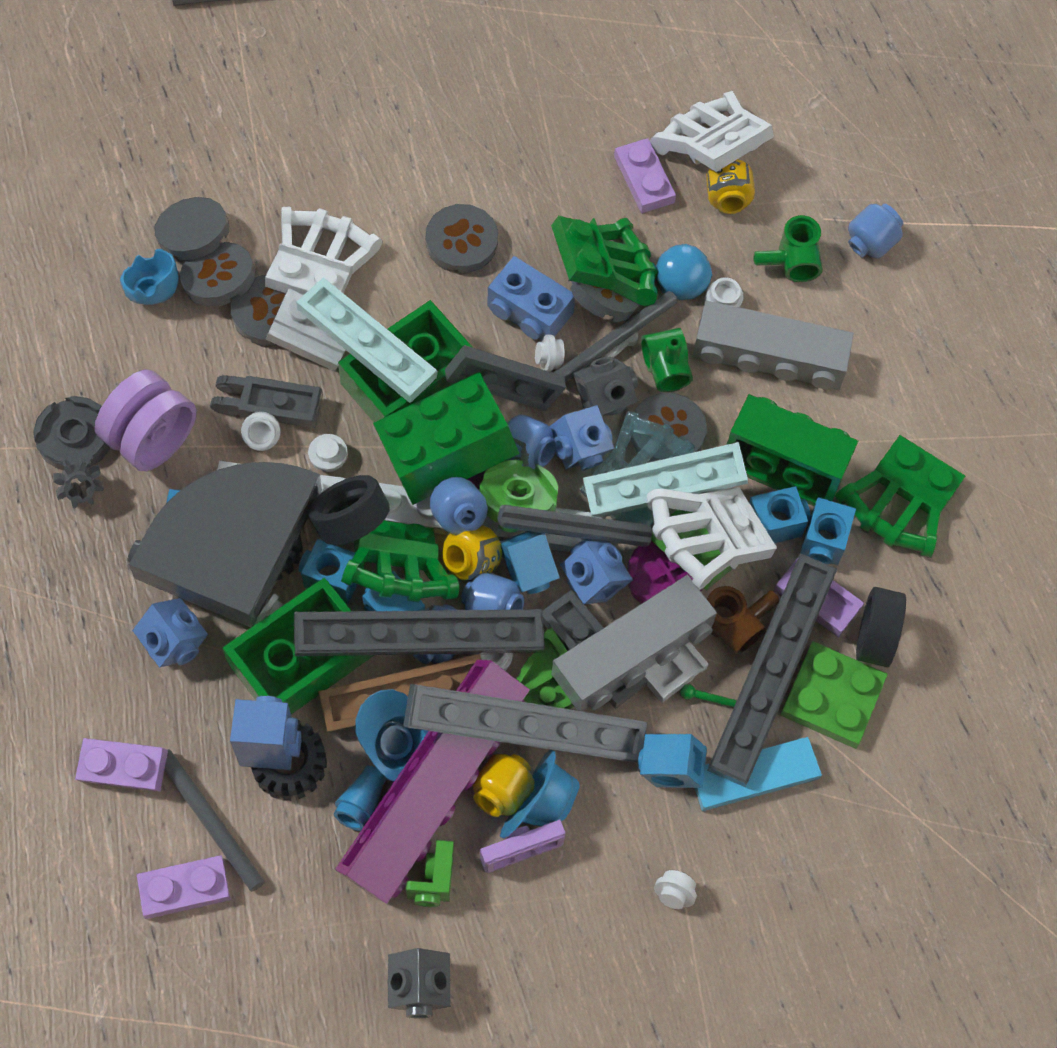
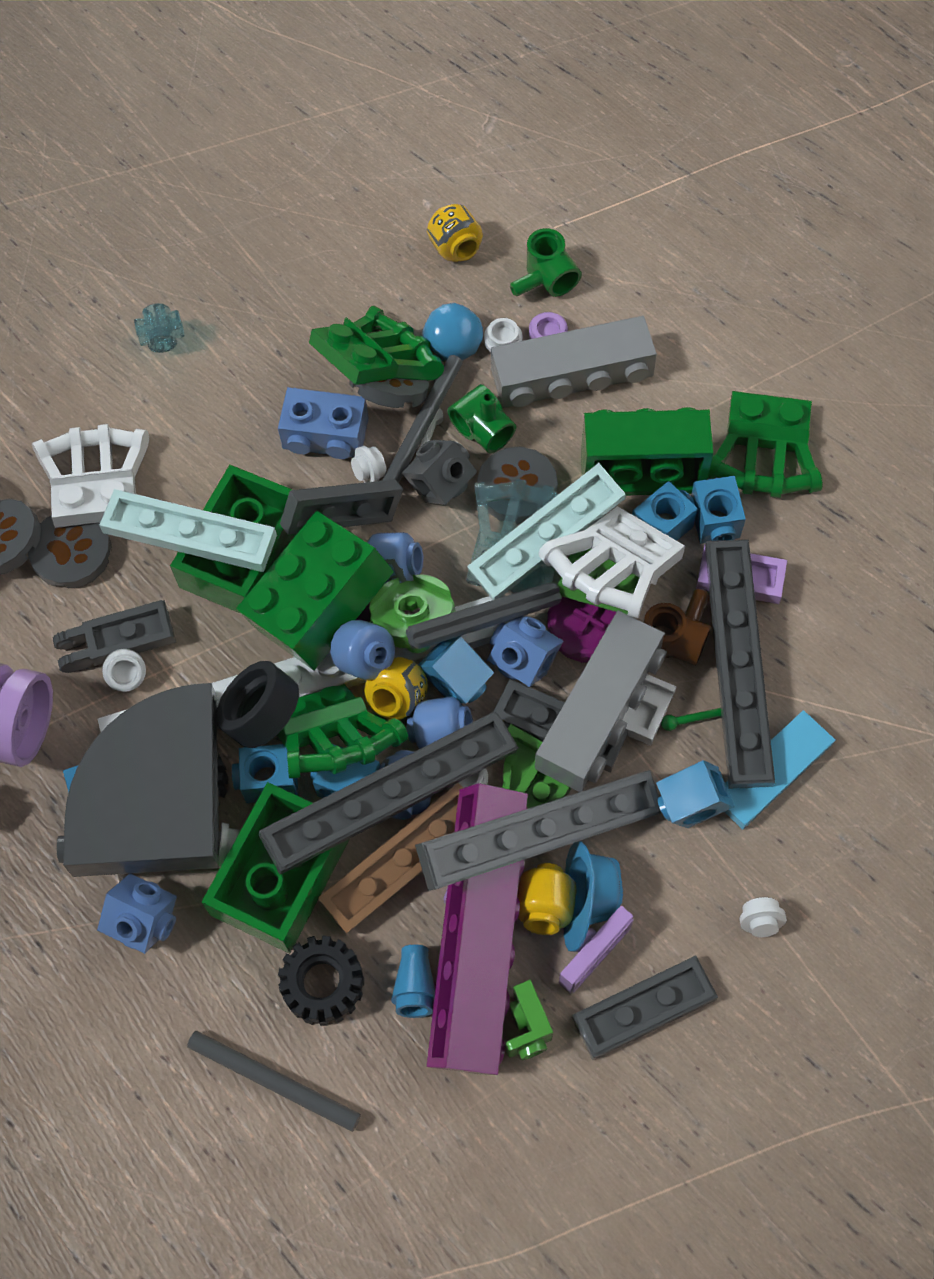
camera: 20 degrees left, 0 degrees up
lavender plate [75,738,168,792] -> none
lavender plate [137,855,231,919] -> none
medium blue brick [230,696,301,770] -> none
white plate [266,288,345,371] -> none
white plate [308,434,348,472] -> none
dark azure piece [356,689,428,781] -> none
dark grey brick [387,948,451,1019] -> none
dark grey tile [425,204,498,273] -> none
medium blue brick [550,405,614,471] -> none
lavender plate [614,138,676,214] -> none
white plate [650,91,774,172] -> none
bright green plate [780,641,888,749] -> none
medium blue head [848,203,904,258] -> none
black tyre [856,587,907,668] -> none
none -> clear light blue gear [134,303,185,353]
none -> lavender tile [529,312,568,339]
none -> dark grey tile [572,955,718,1060]

